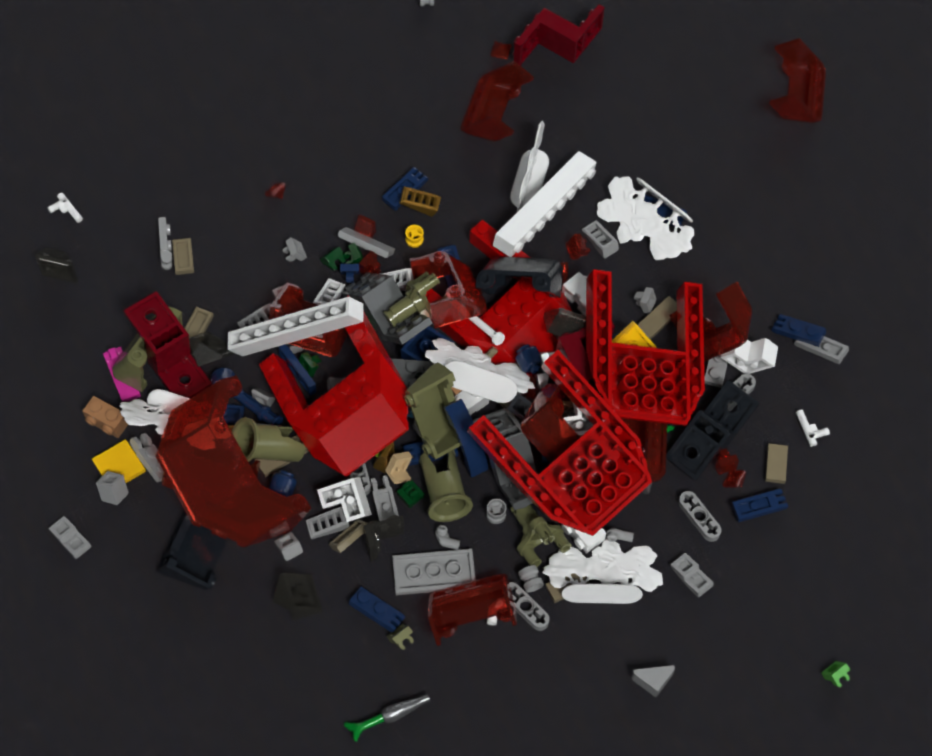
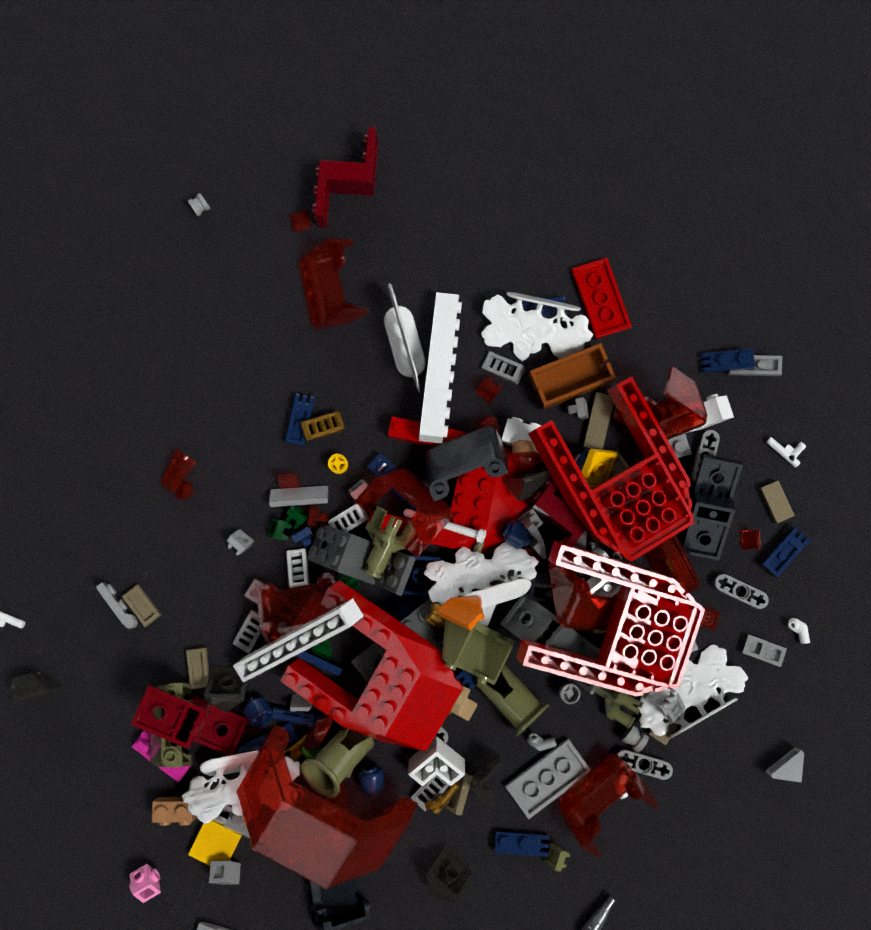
camera: 25 degrees left, 20 degrees up
light grey slope [274,532,303,561] -> none
light grey hinge [371,475,400,530] -> none
dark green tile [397,480,425,508] -> none
dark blue slope [444,399,489,478] -> none
clear red tile [715,449,739,475] -> none
clear red windscreen [769,38,826,123] -> none
none -> bright pink brick [129,864,161,903]
none -> clear red slope [161,449,196,493]
none -> clear red slope [303,716,333,751]
none -> pearl gold hose [425,781,460,814]
none -> pearl gold wheel [426,603,445,627]
none -> orange slope [437,597,485,631]
none -> clear red piece [510,440,542,470]
none -> dark orange piece [528,343,616,410]
none -> red tile [571,257,632,340]
none -> light grey hinge [660,689,685,723]
none -> clear red tile [700,606,720,631]
none -> white arm [788,618,810,644]

